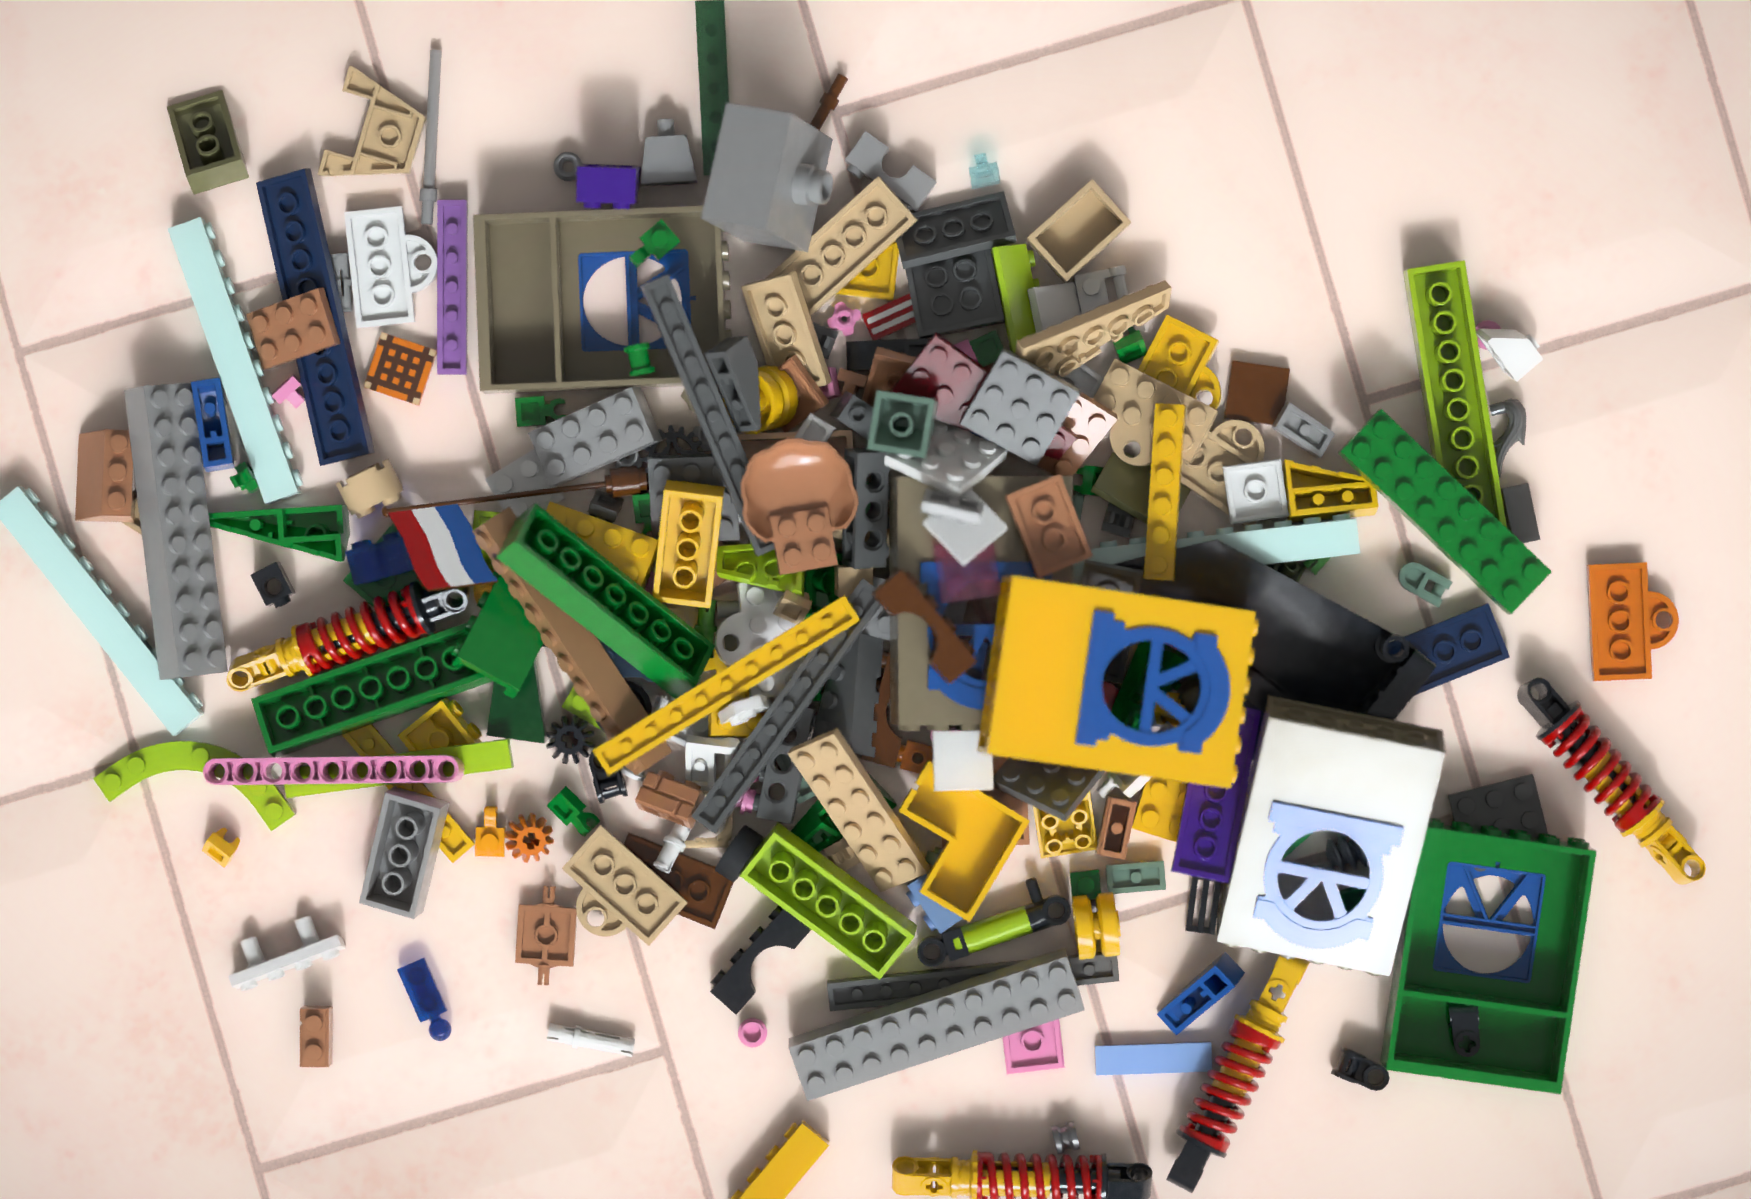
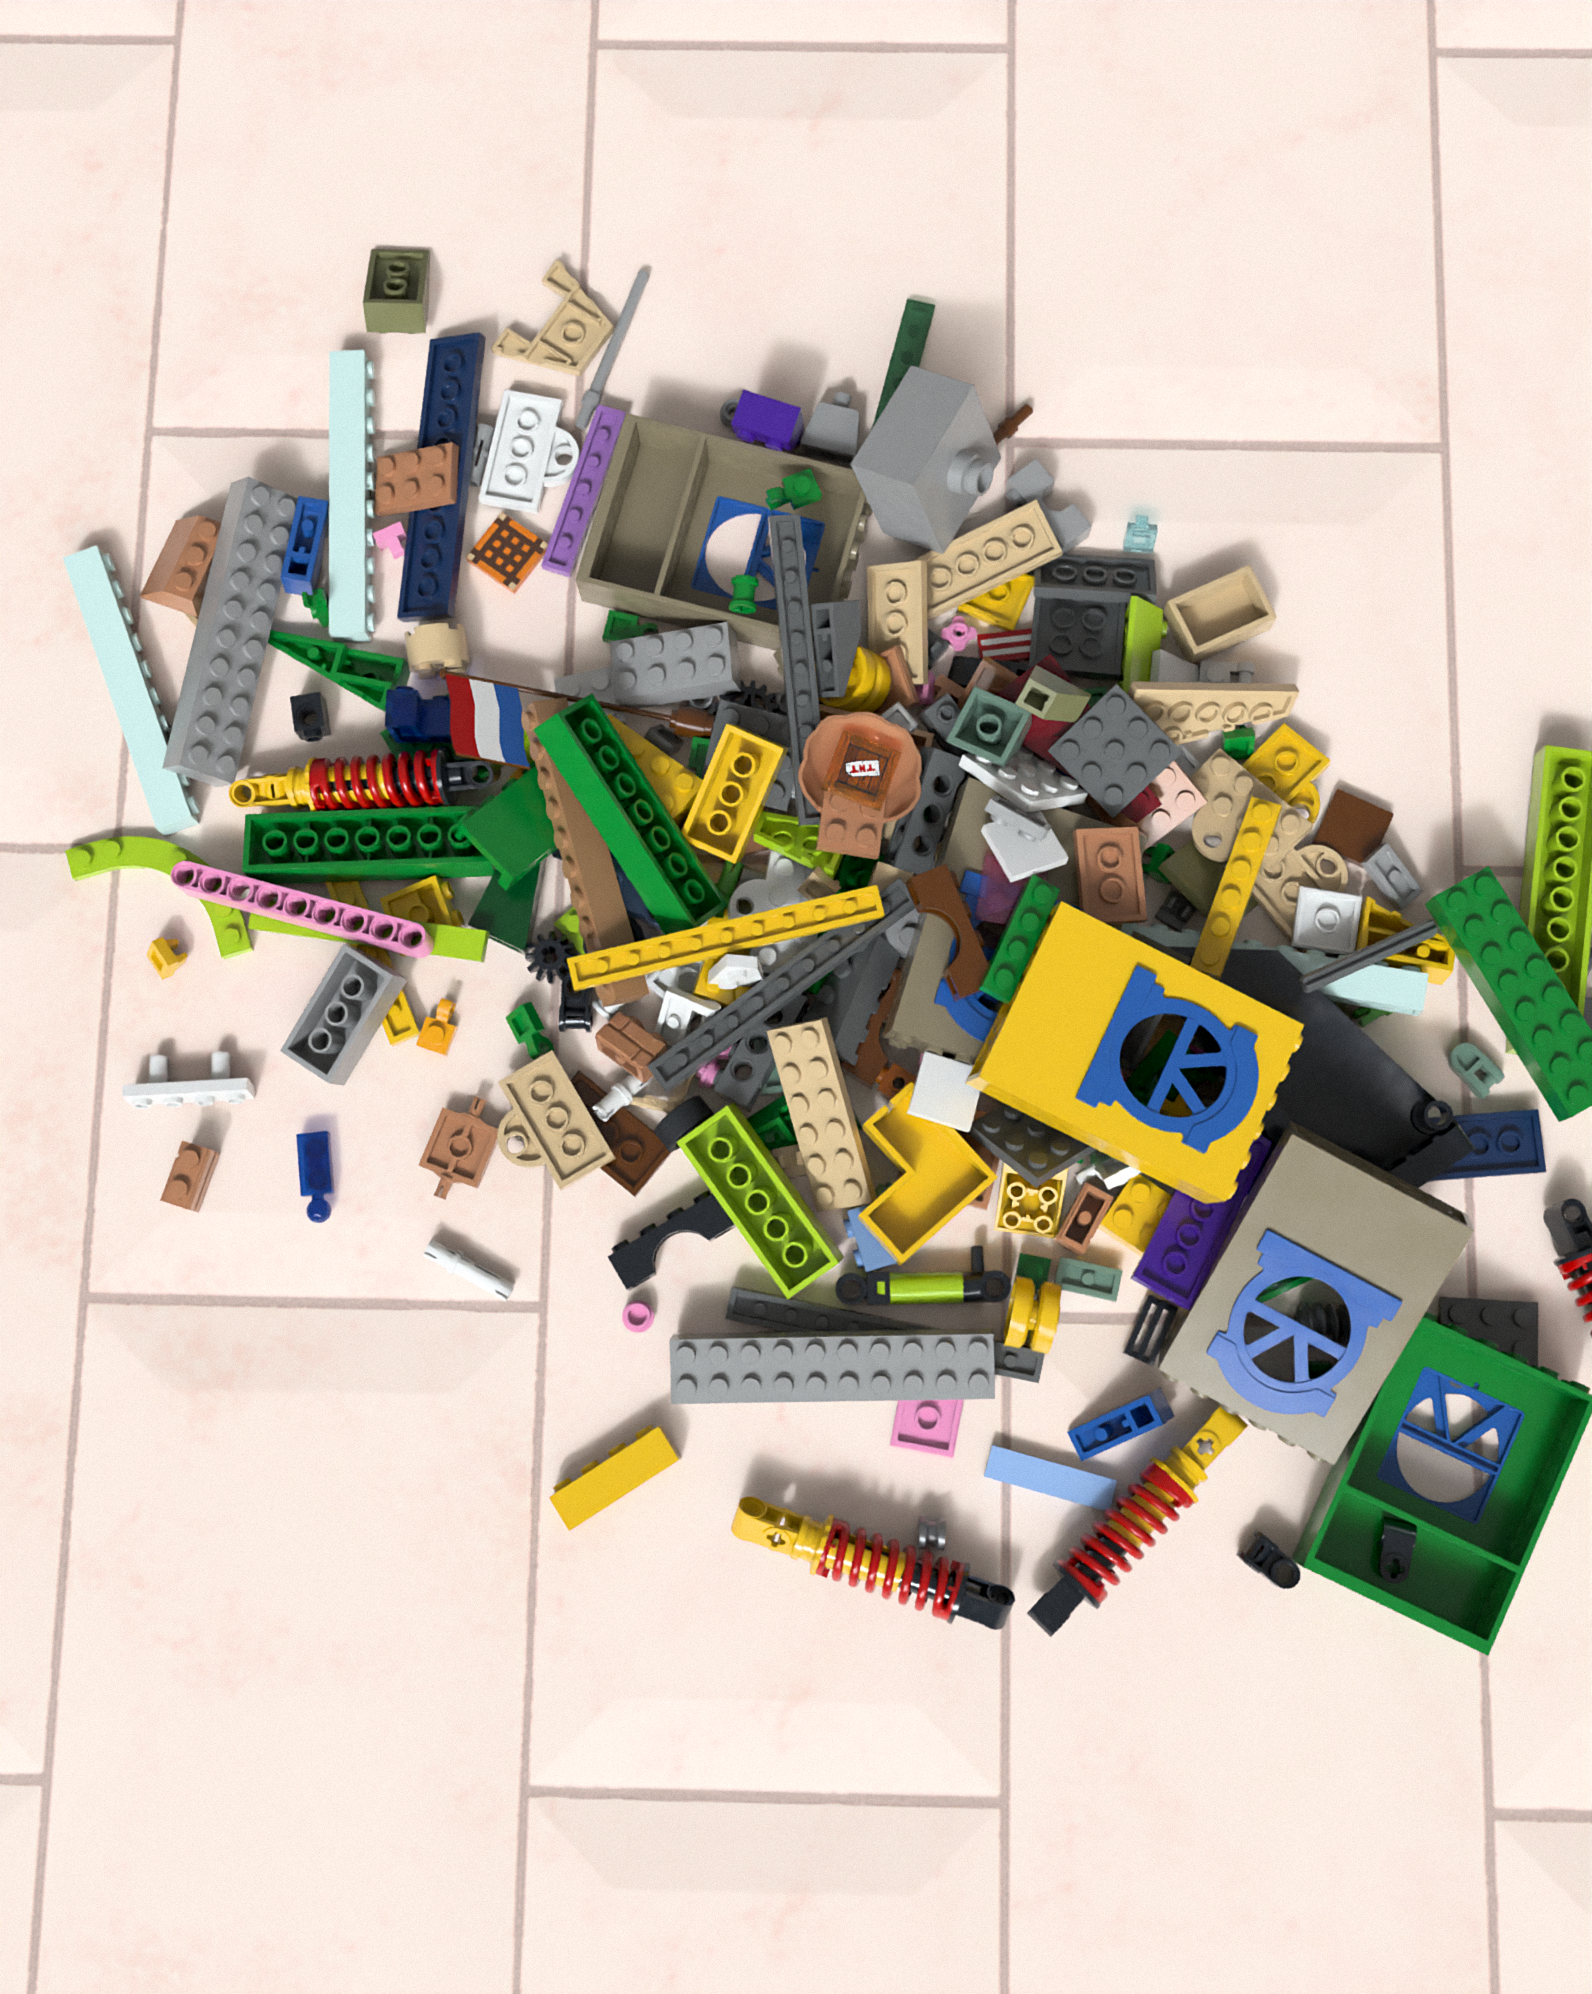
camera: 20 degrees right, 10 degrees down
orange gear [504,813,554,863] -> none
none -> clear orange tile [821,730,902,812]
none -> green plate [978,874,1061,1004]
none -> olive slope [1015,665,1091,723]
none -> dark grey axle [1299,919,1438,993]

